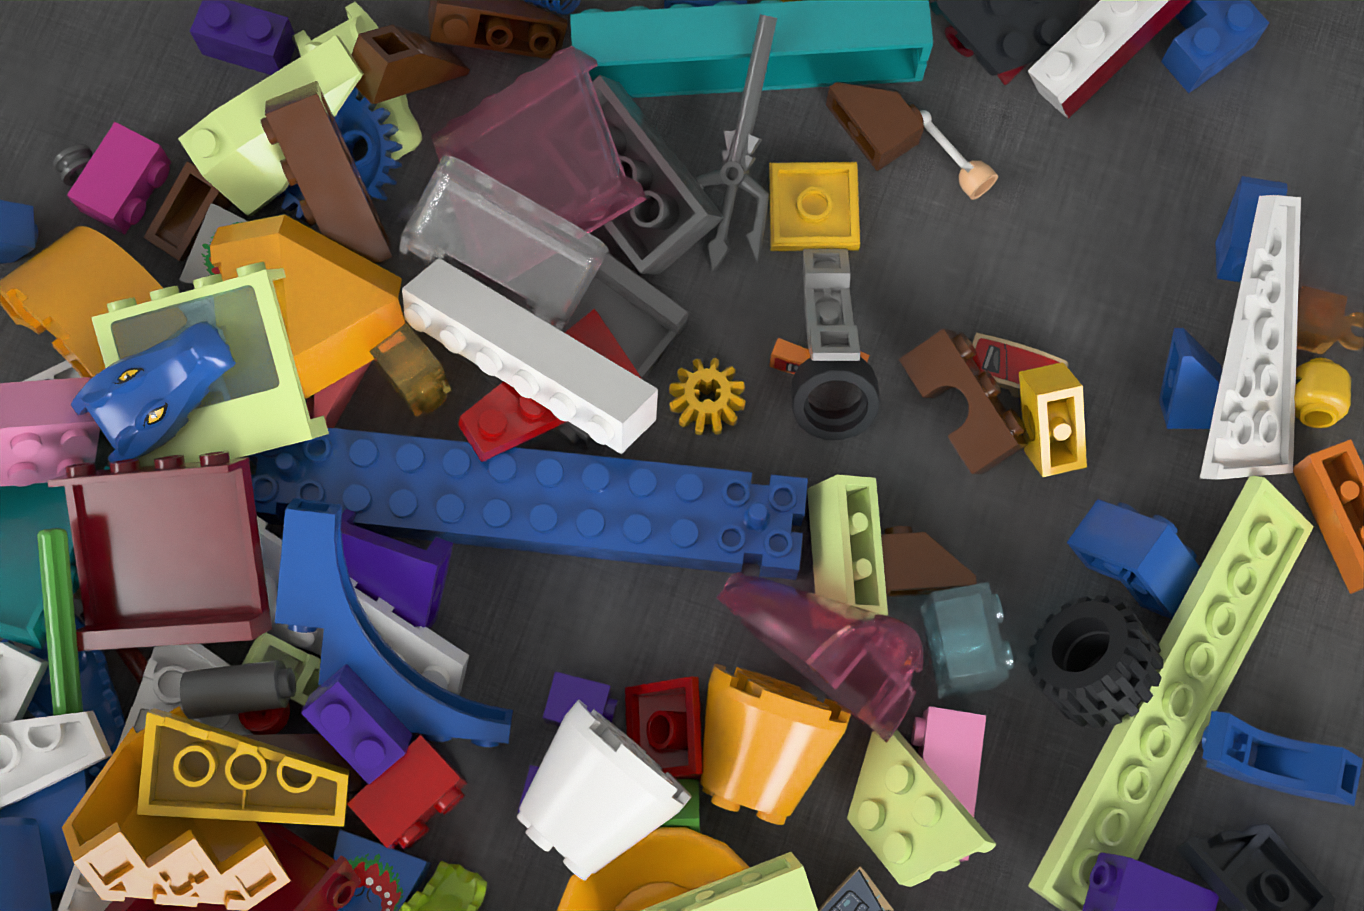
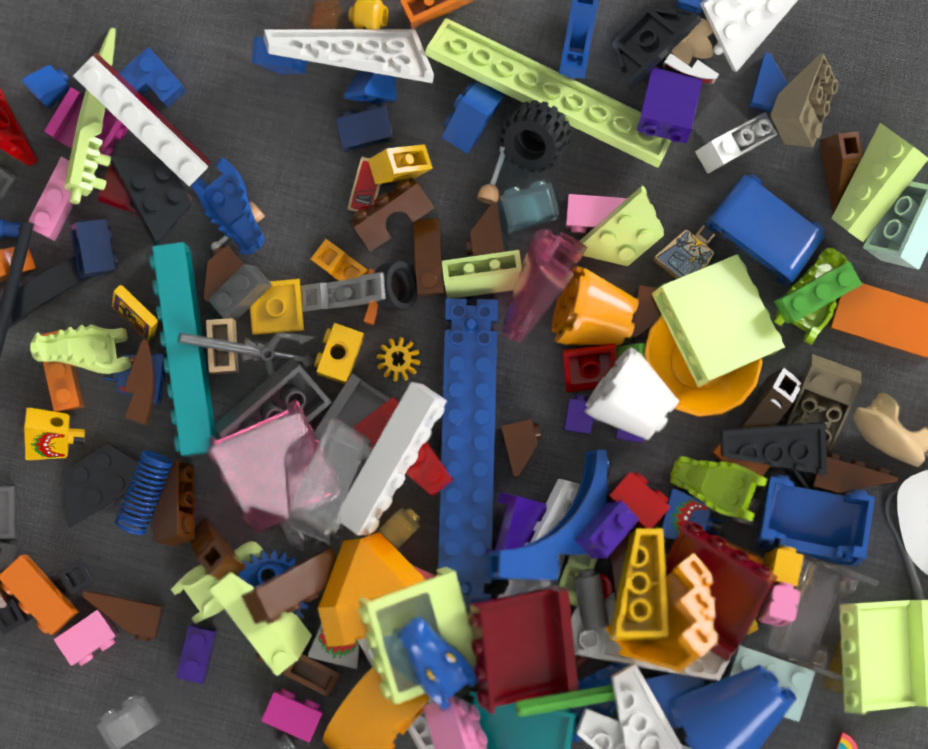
camera: 90 degrees left, 10 degrees up
none -> blue animal [191,157,265,254]
none -> tan brick [206,318,239,374]
none -> dark grey brick [208,264,272,320]
none -> light orange slope [311,239,369,281]
none -> yellow brick [314,323,364,384]
none -> dark blue brick [335,104,394,153]
none -> reddish brown slope [414,218,446,298]
none -> light nougat hinge [477,146,505,205]
none -> reddish brown slope [501,419,541,478]
none -> reddish brown slope [629,285,662,339]

